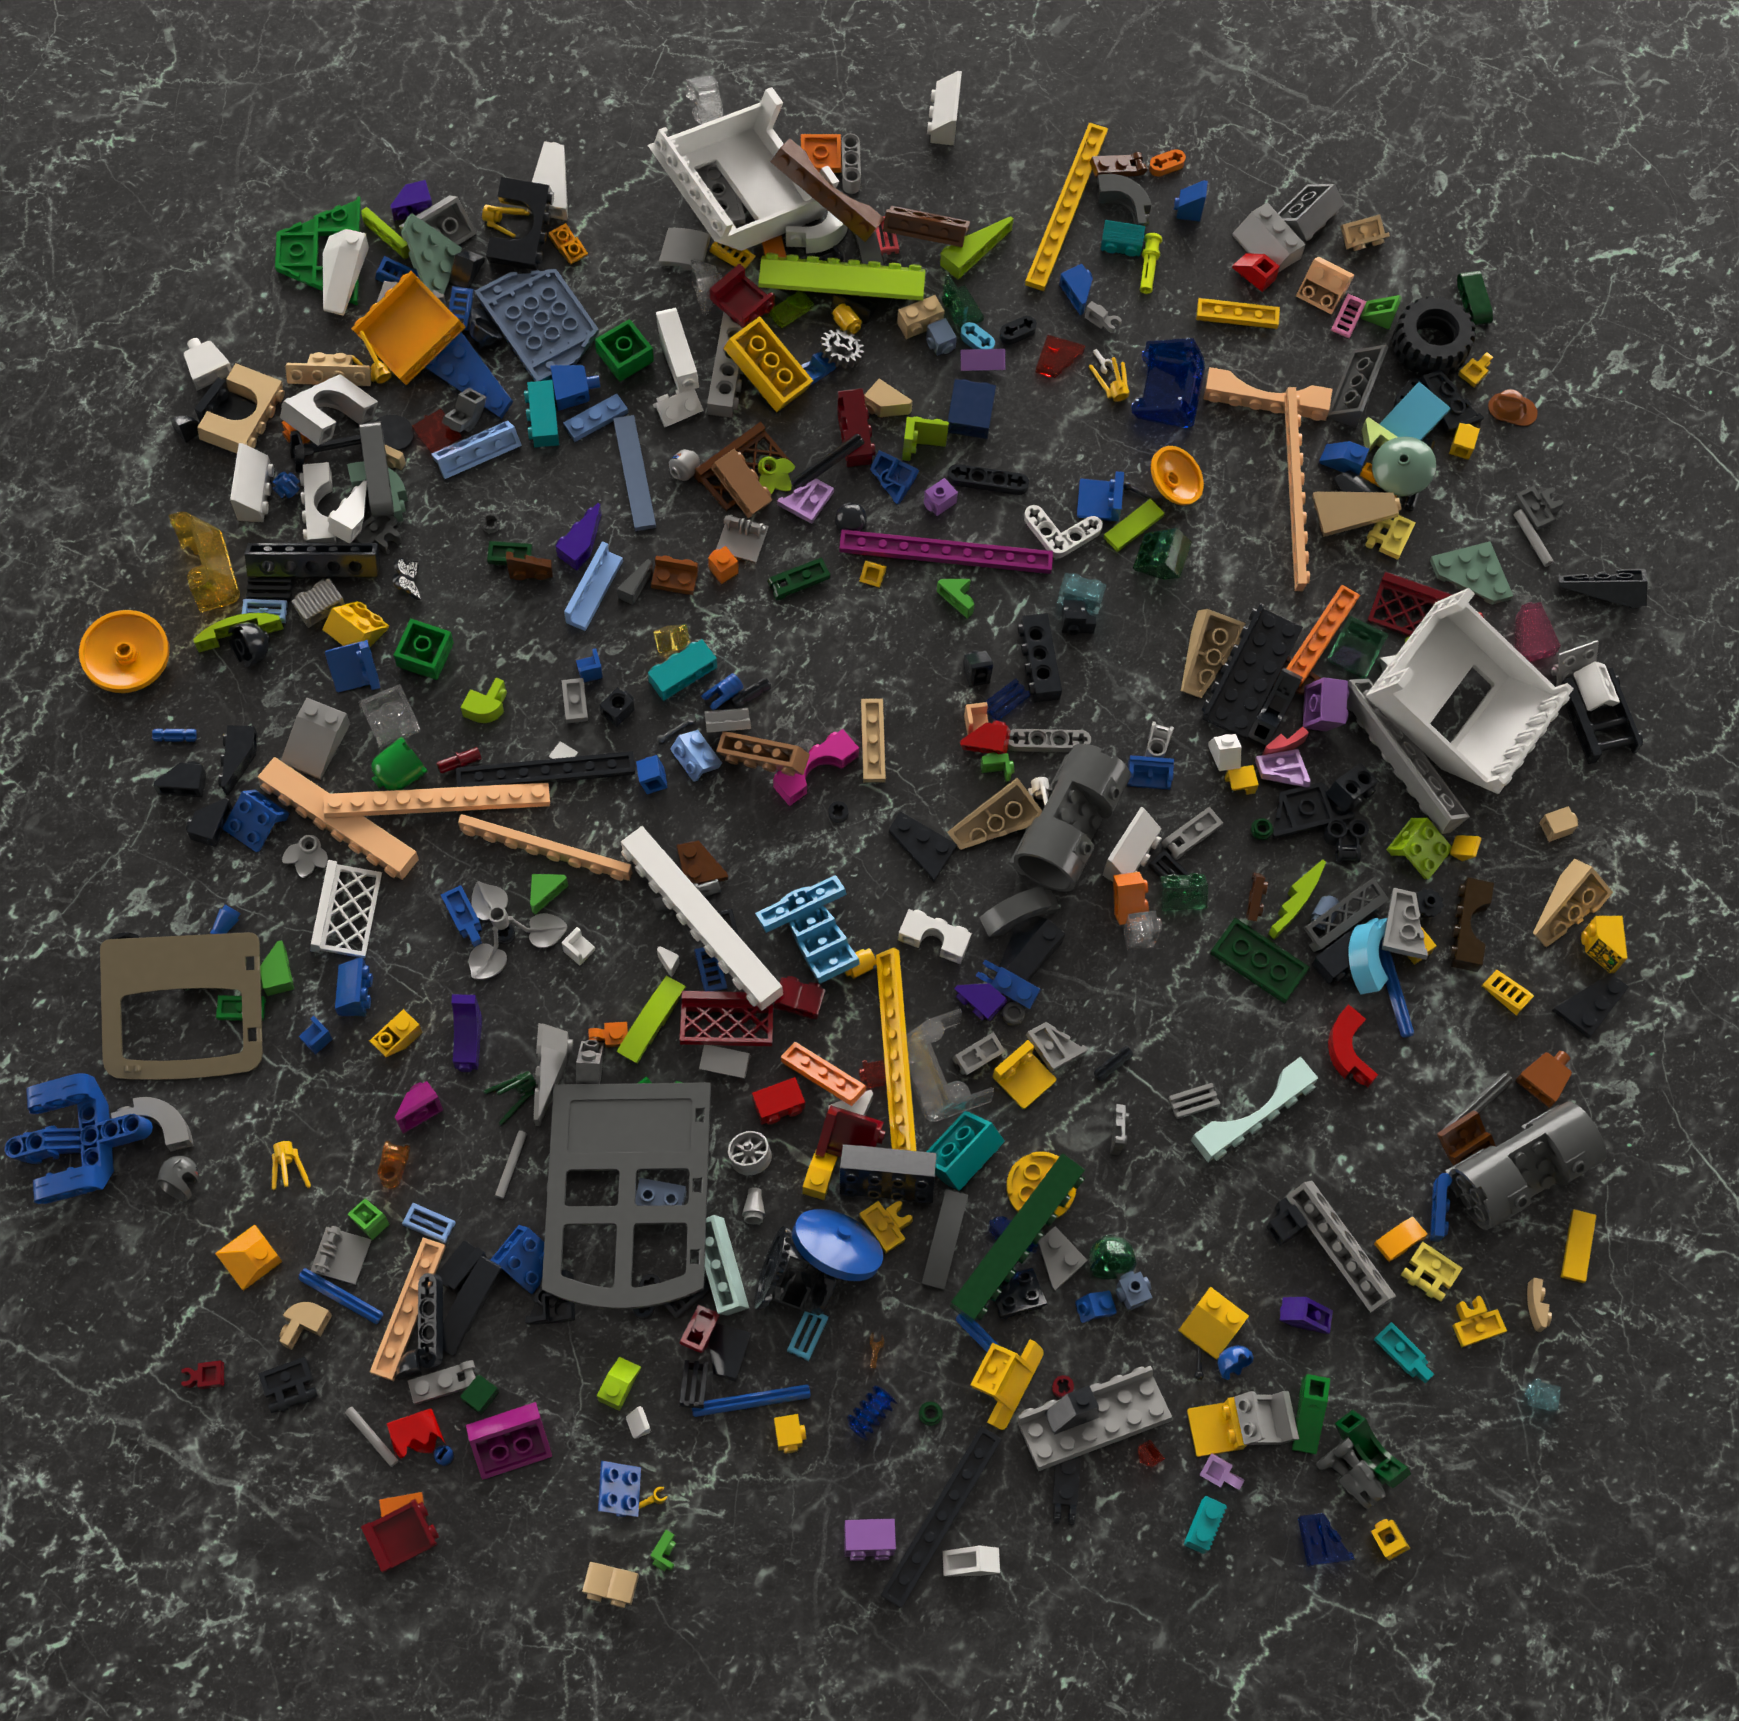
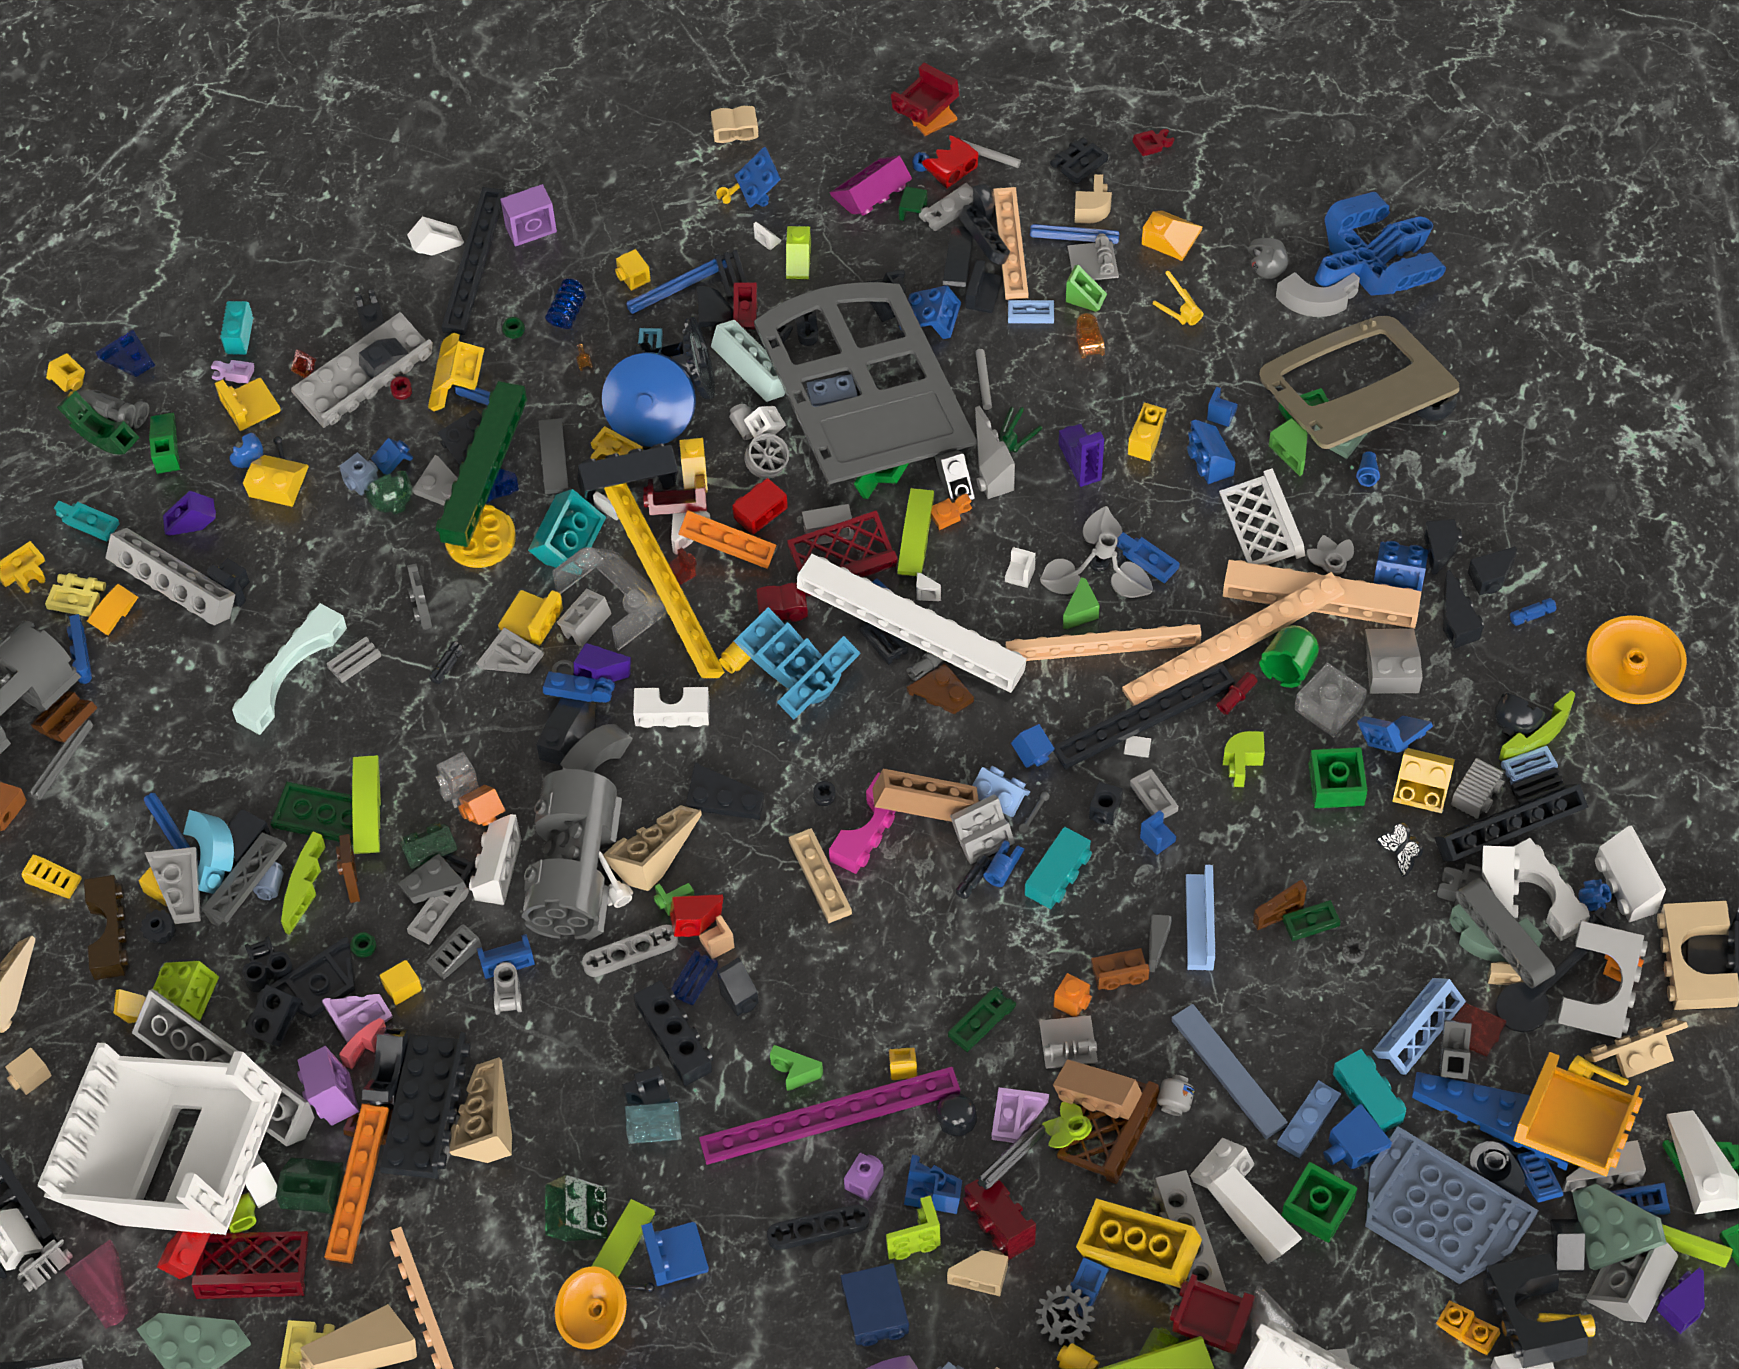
camera: 165 degrees right, 10 degrees down
clear yellow windscreen [169,512,240,613] -> none
magenta slope [395,1081,443,1134] -> none
dark purple slope [556,503,602,571] -> none
bright green bracket [650,1530,676,1572] -> none
clear yellow panel [653,624,691,652] -> none
white beam [1024,505,1103,558] -> none
white slope [1208,734,1241,771] -> none
light grey panel [1234,1391,1299,1445] -> none
red arch [1328,1004,1378,1087] -> none
none -> lime slope [352,755,381,854]
none -> dark grey wing [398,853,466,904]
none -> dark grey slope [426,924,482,980]
none -> white brick [744,406,786,438]

